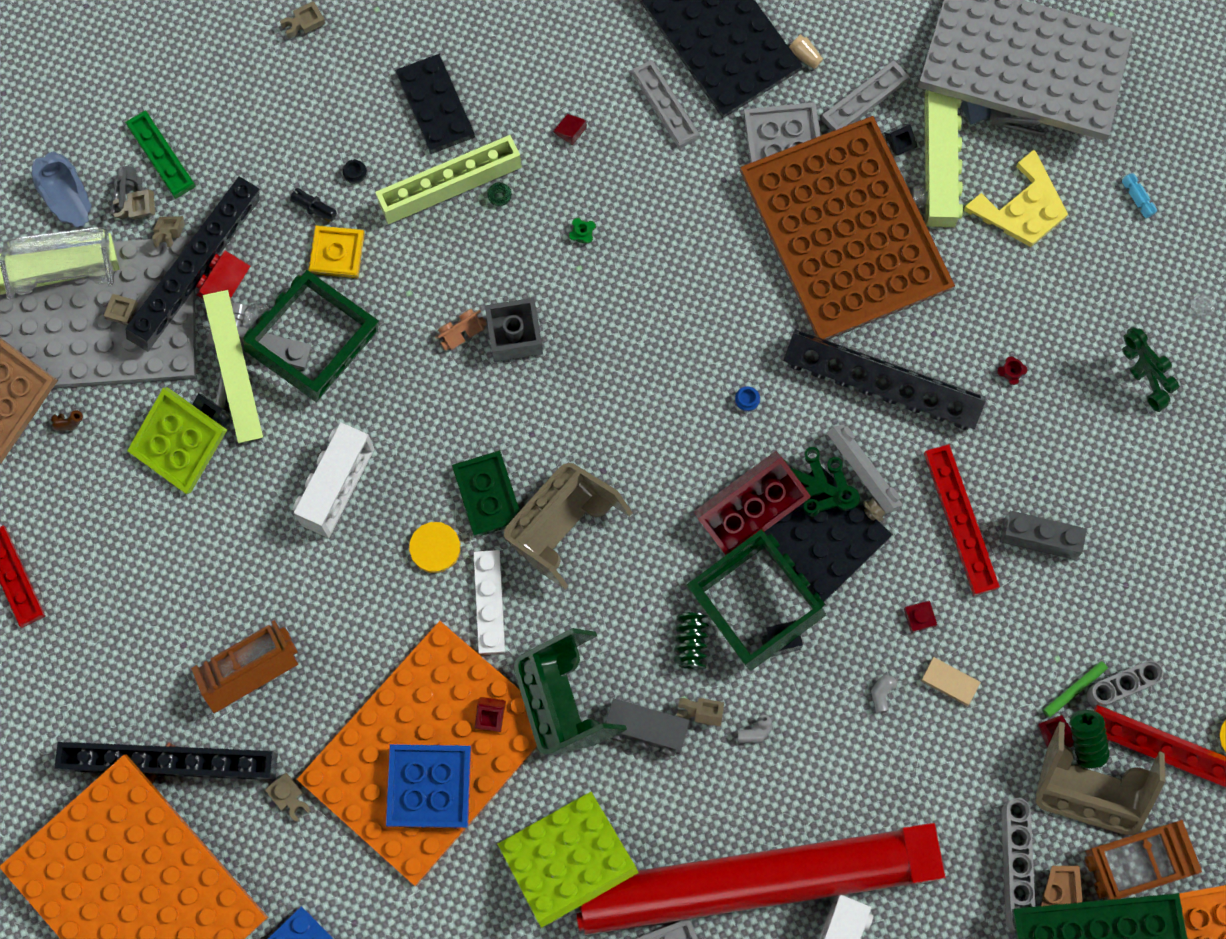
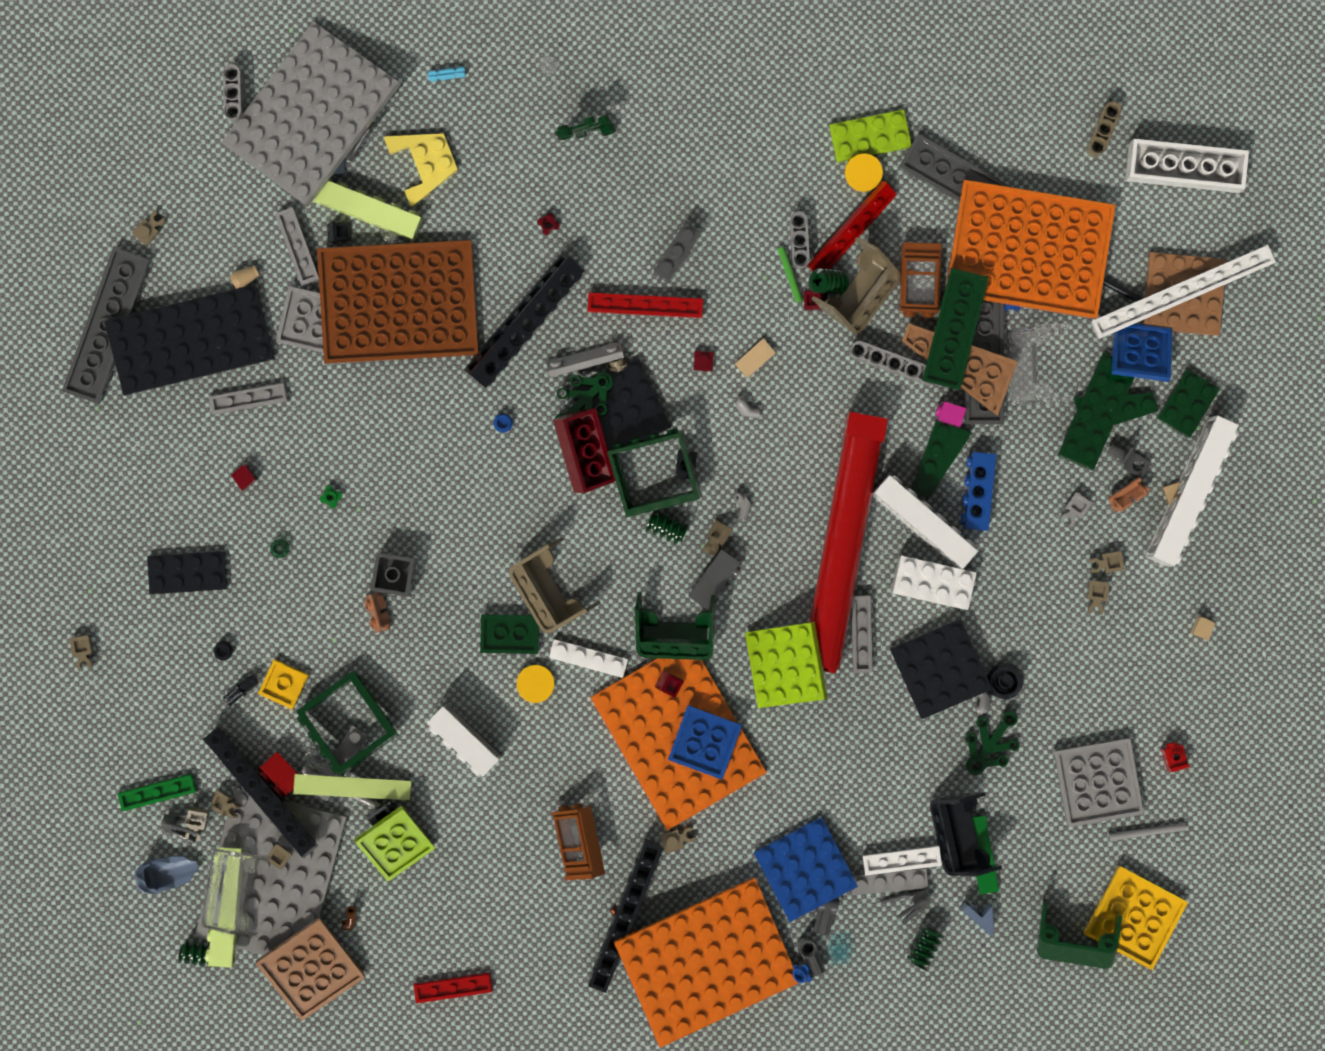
camera: 75 degrees left, 15 degrees up
yellowish green brick [375,135,522,224] -> none

